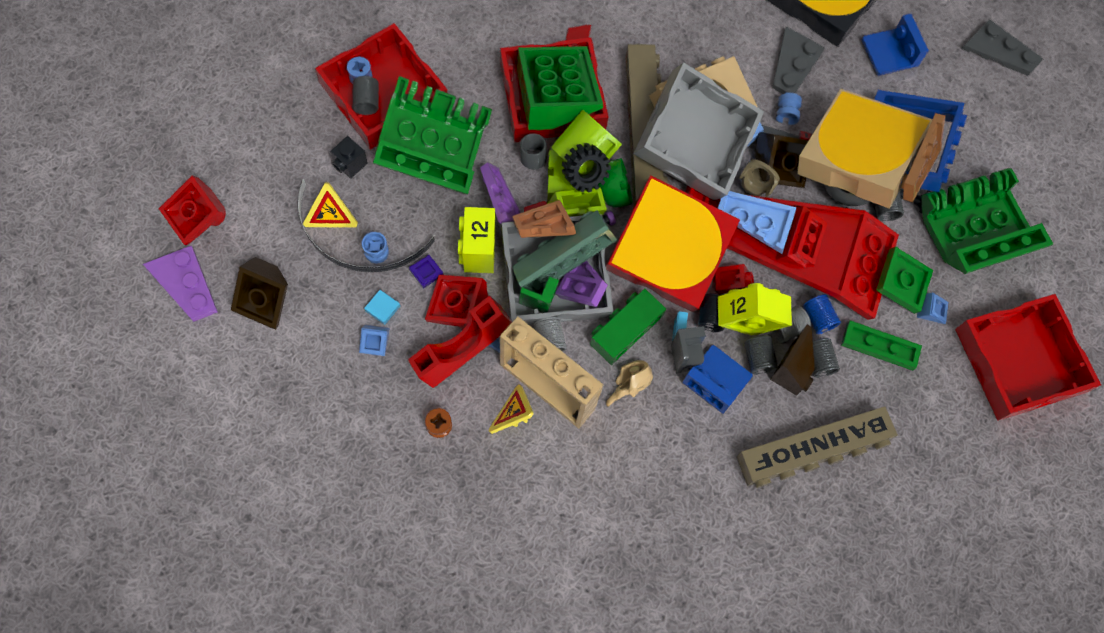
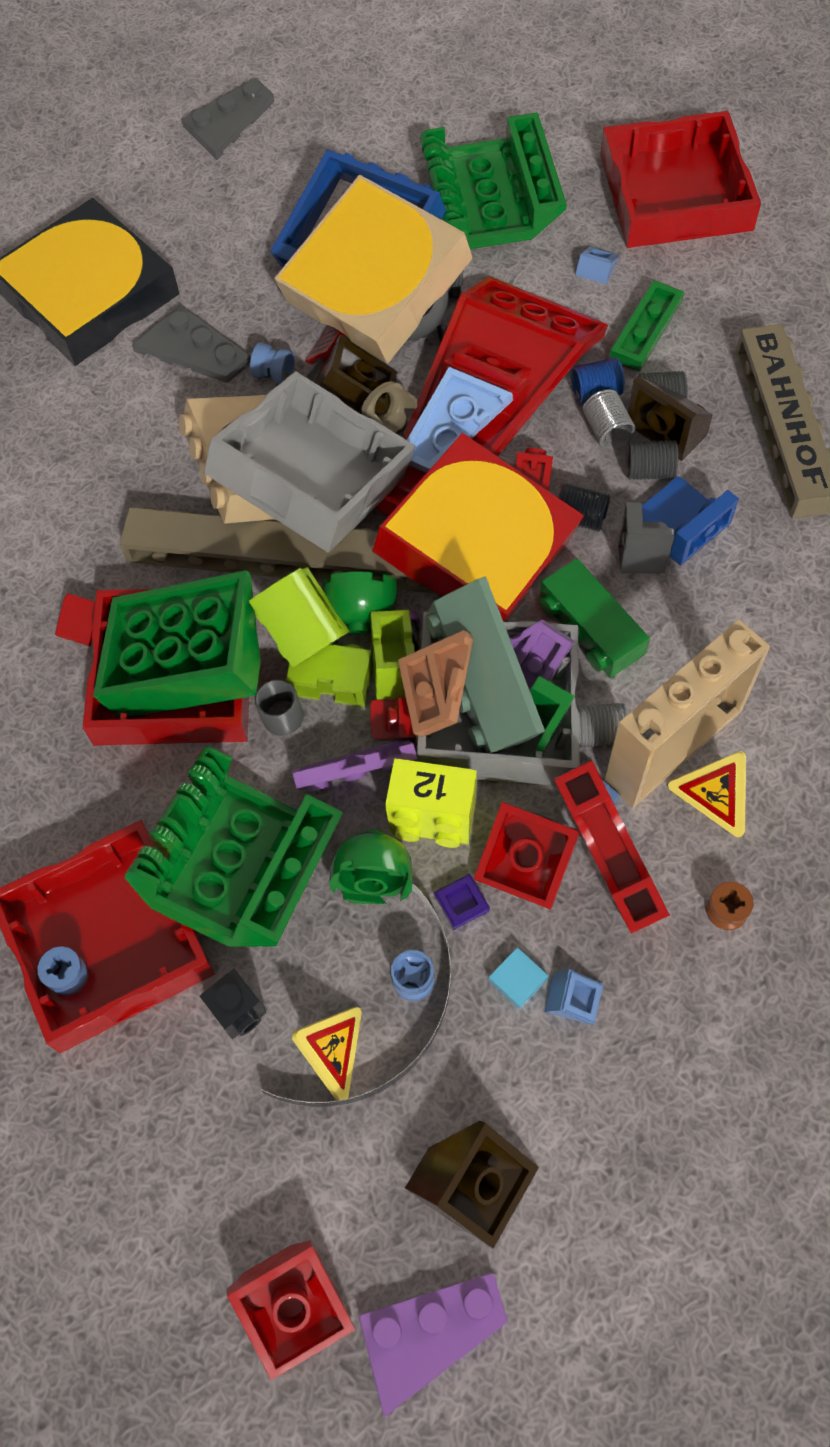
camera: 70 degrees left, 5 degrees down
dark grey piece [352,76,379,115] -> none
black tyre [562,143,611,192] -> none
tan piece [606,360,653,406] -> none
medium azure tile [672,311,688,341] -> none
neon yellow brick [718,283,792,335] -> none
blue bracket [861,14,929,76] -> none
green plate [876,247,933,314] -> none
medium nougat wing [901,113,945,202] -> none
none -> green cylinder [329,829,413,904]

